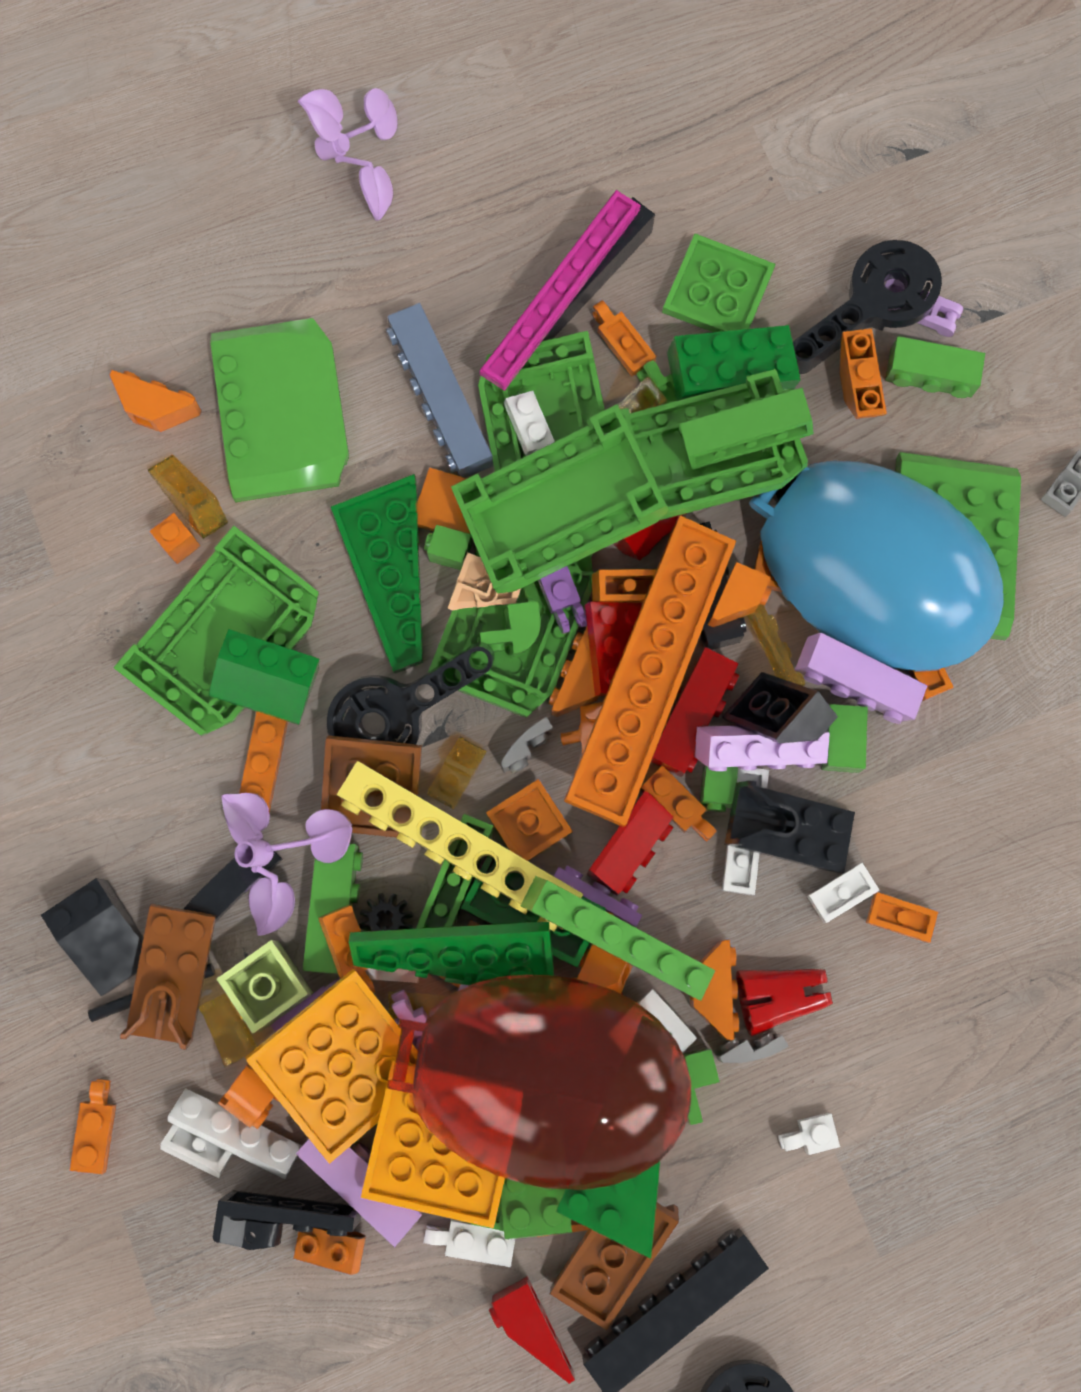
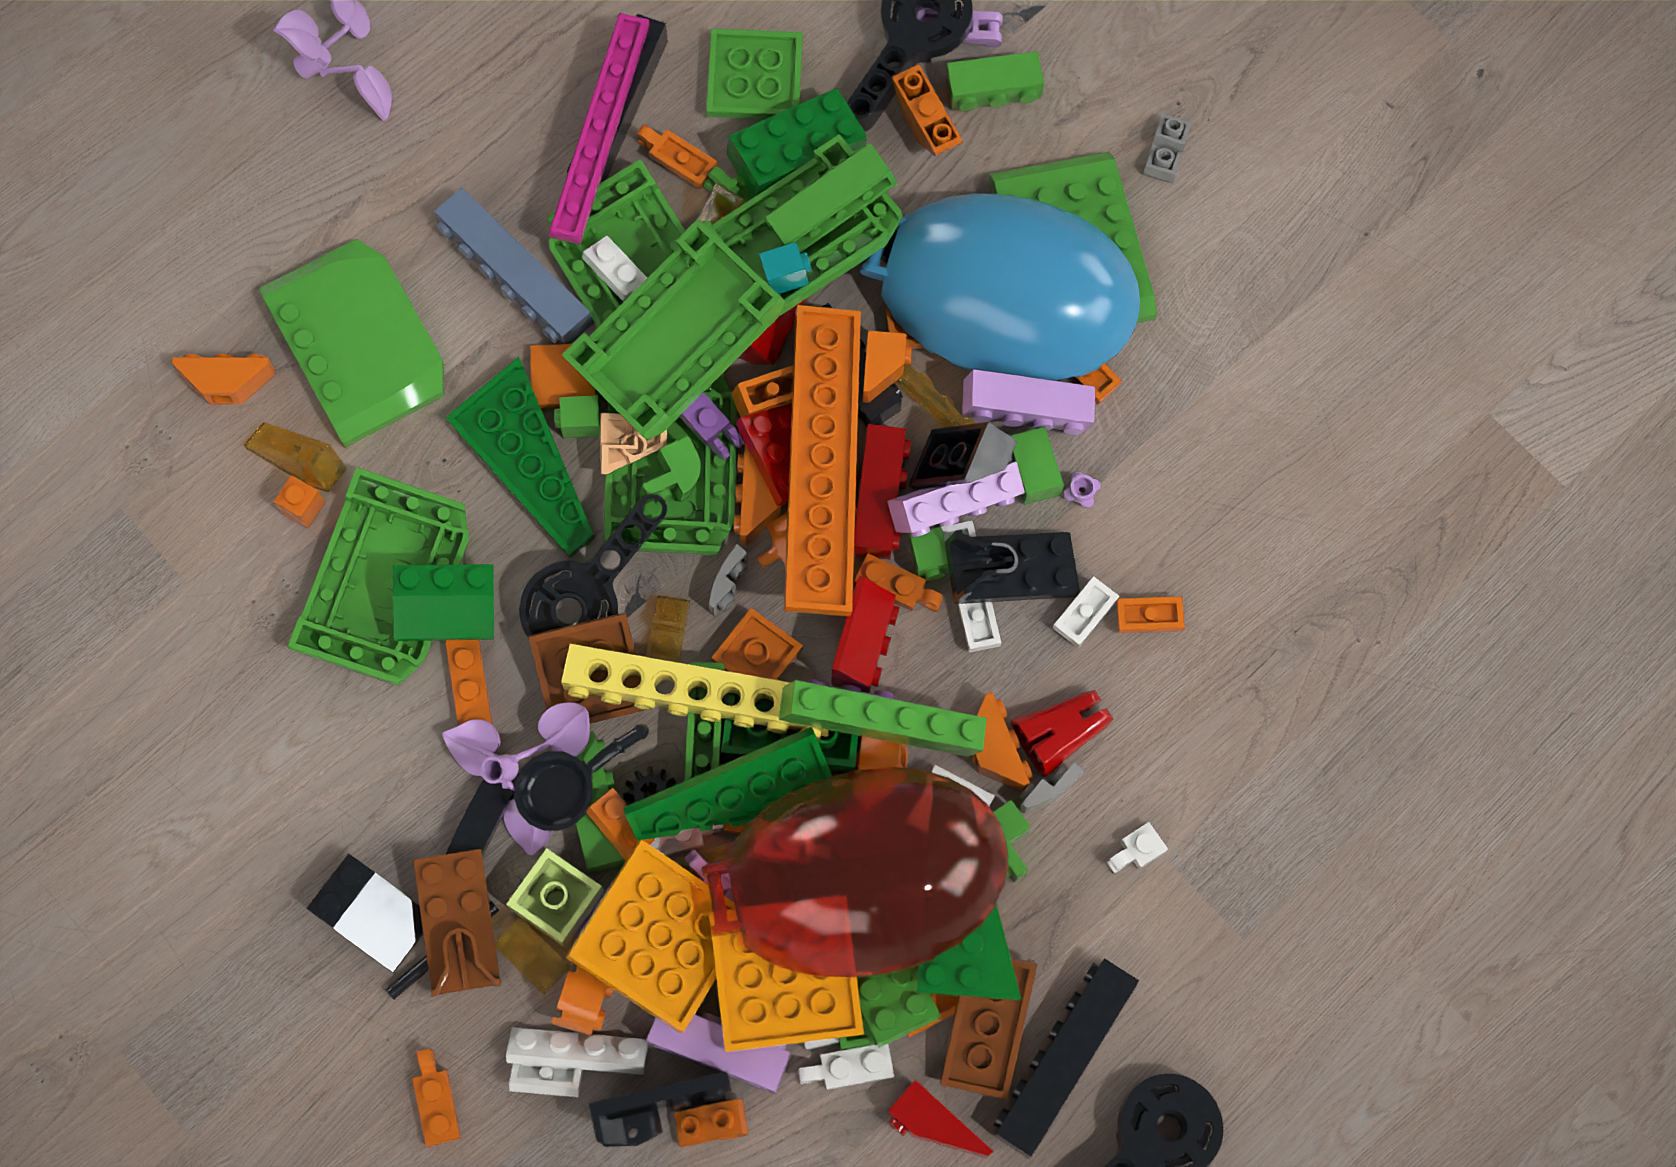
camera: 20 degrees left, 5 degrees down
none -> black piece [514,724,649,831]
none -> teal brick [759,242,812,294]
none -> lavender plate [1064,472,1101,508]

